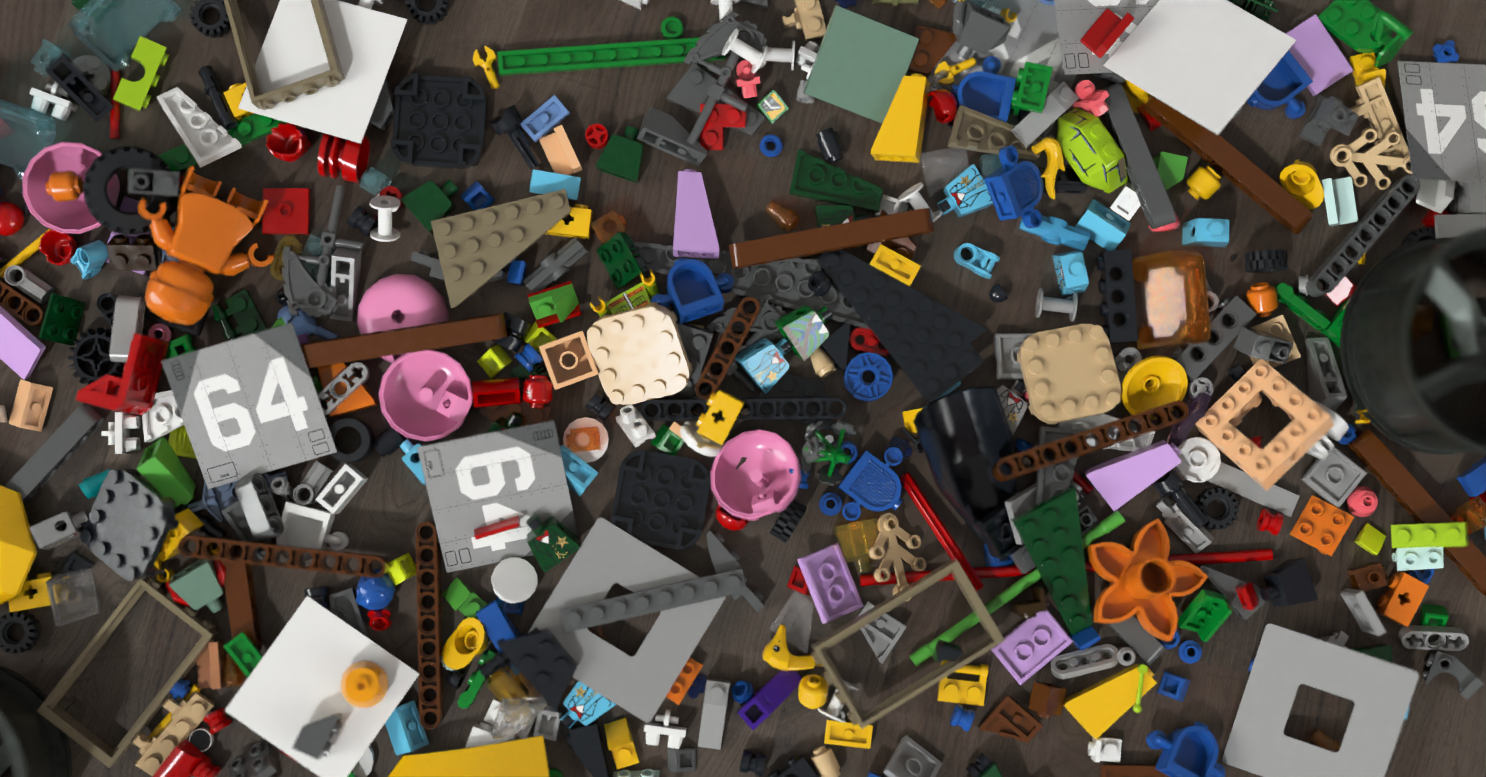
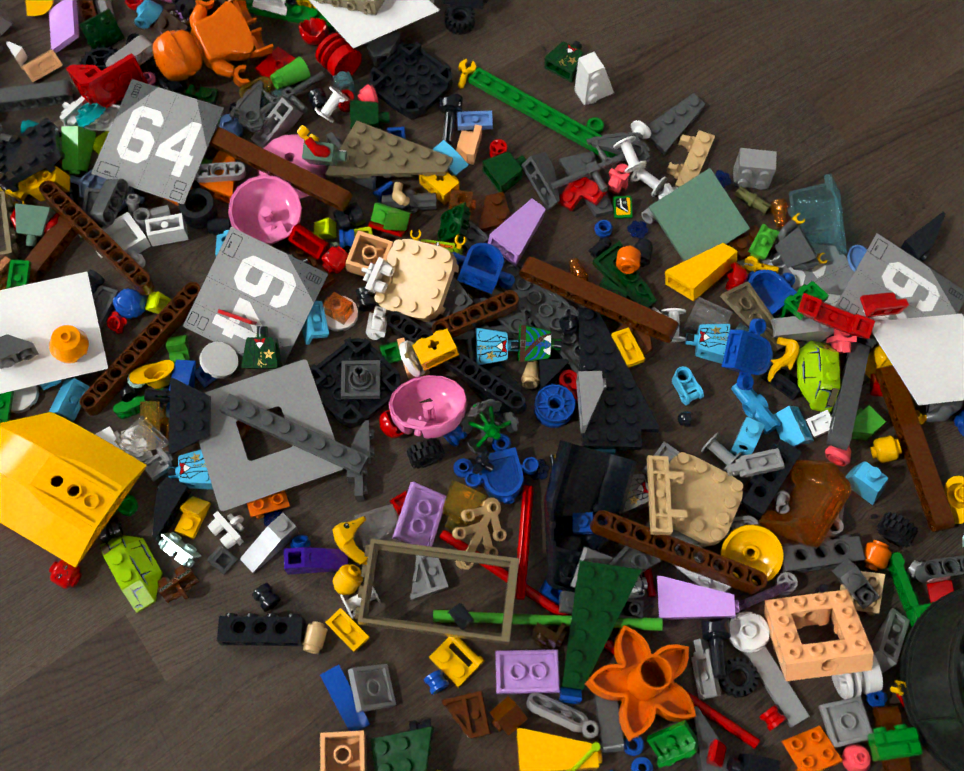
camera: 40 degrees right, 20 degrees down
none -> teal piece [76,103,106,128]
none -> bright green plant [270,56,311,90]
none -> torso [297,125,347,166]
none -> dark grey plate [341,360,381,399]
none -> coral cone [357,84,378,103]
none -> white hips [361,257,395,294]
none -> tan arm [392,182,410,206]
none -> black plant [472,450,494,474]
none -> reddish brown wing [478,192,511,232]
none -> blue plate [573,512,594,535]
none -> light grey slope [576,371,606,433]
none -> black pin [588,236,612,258]
none -> orange head [616,246,641,274]
none -> clear blue plant [627,221,648,239]
none -> tan hinge [647,455,687,535]
none -> light grey hinge [726,448,785,477]
none -> bright green hips [748,224,779,260]
none -> light grey pin [774,490,790,514]
none -> red slope [797,293,875,339]
none -> green brick [867,724,922,762]

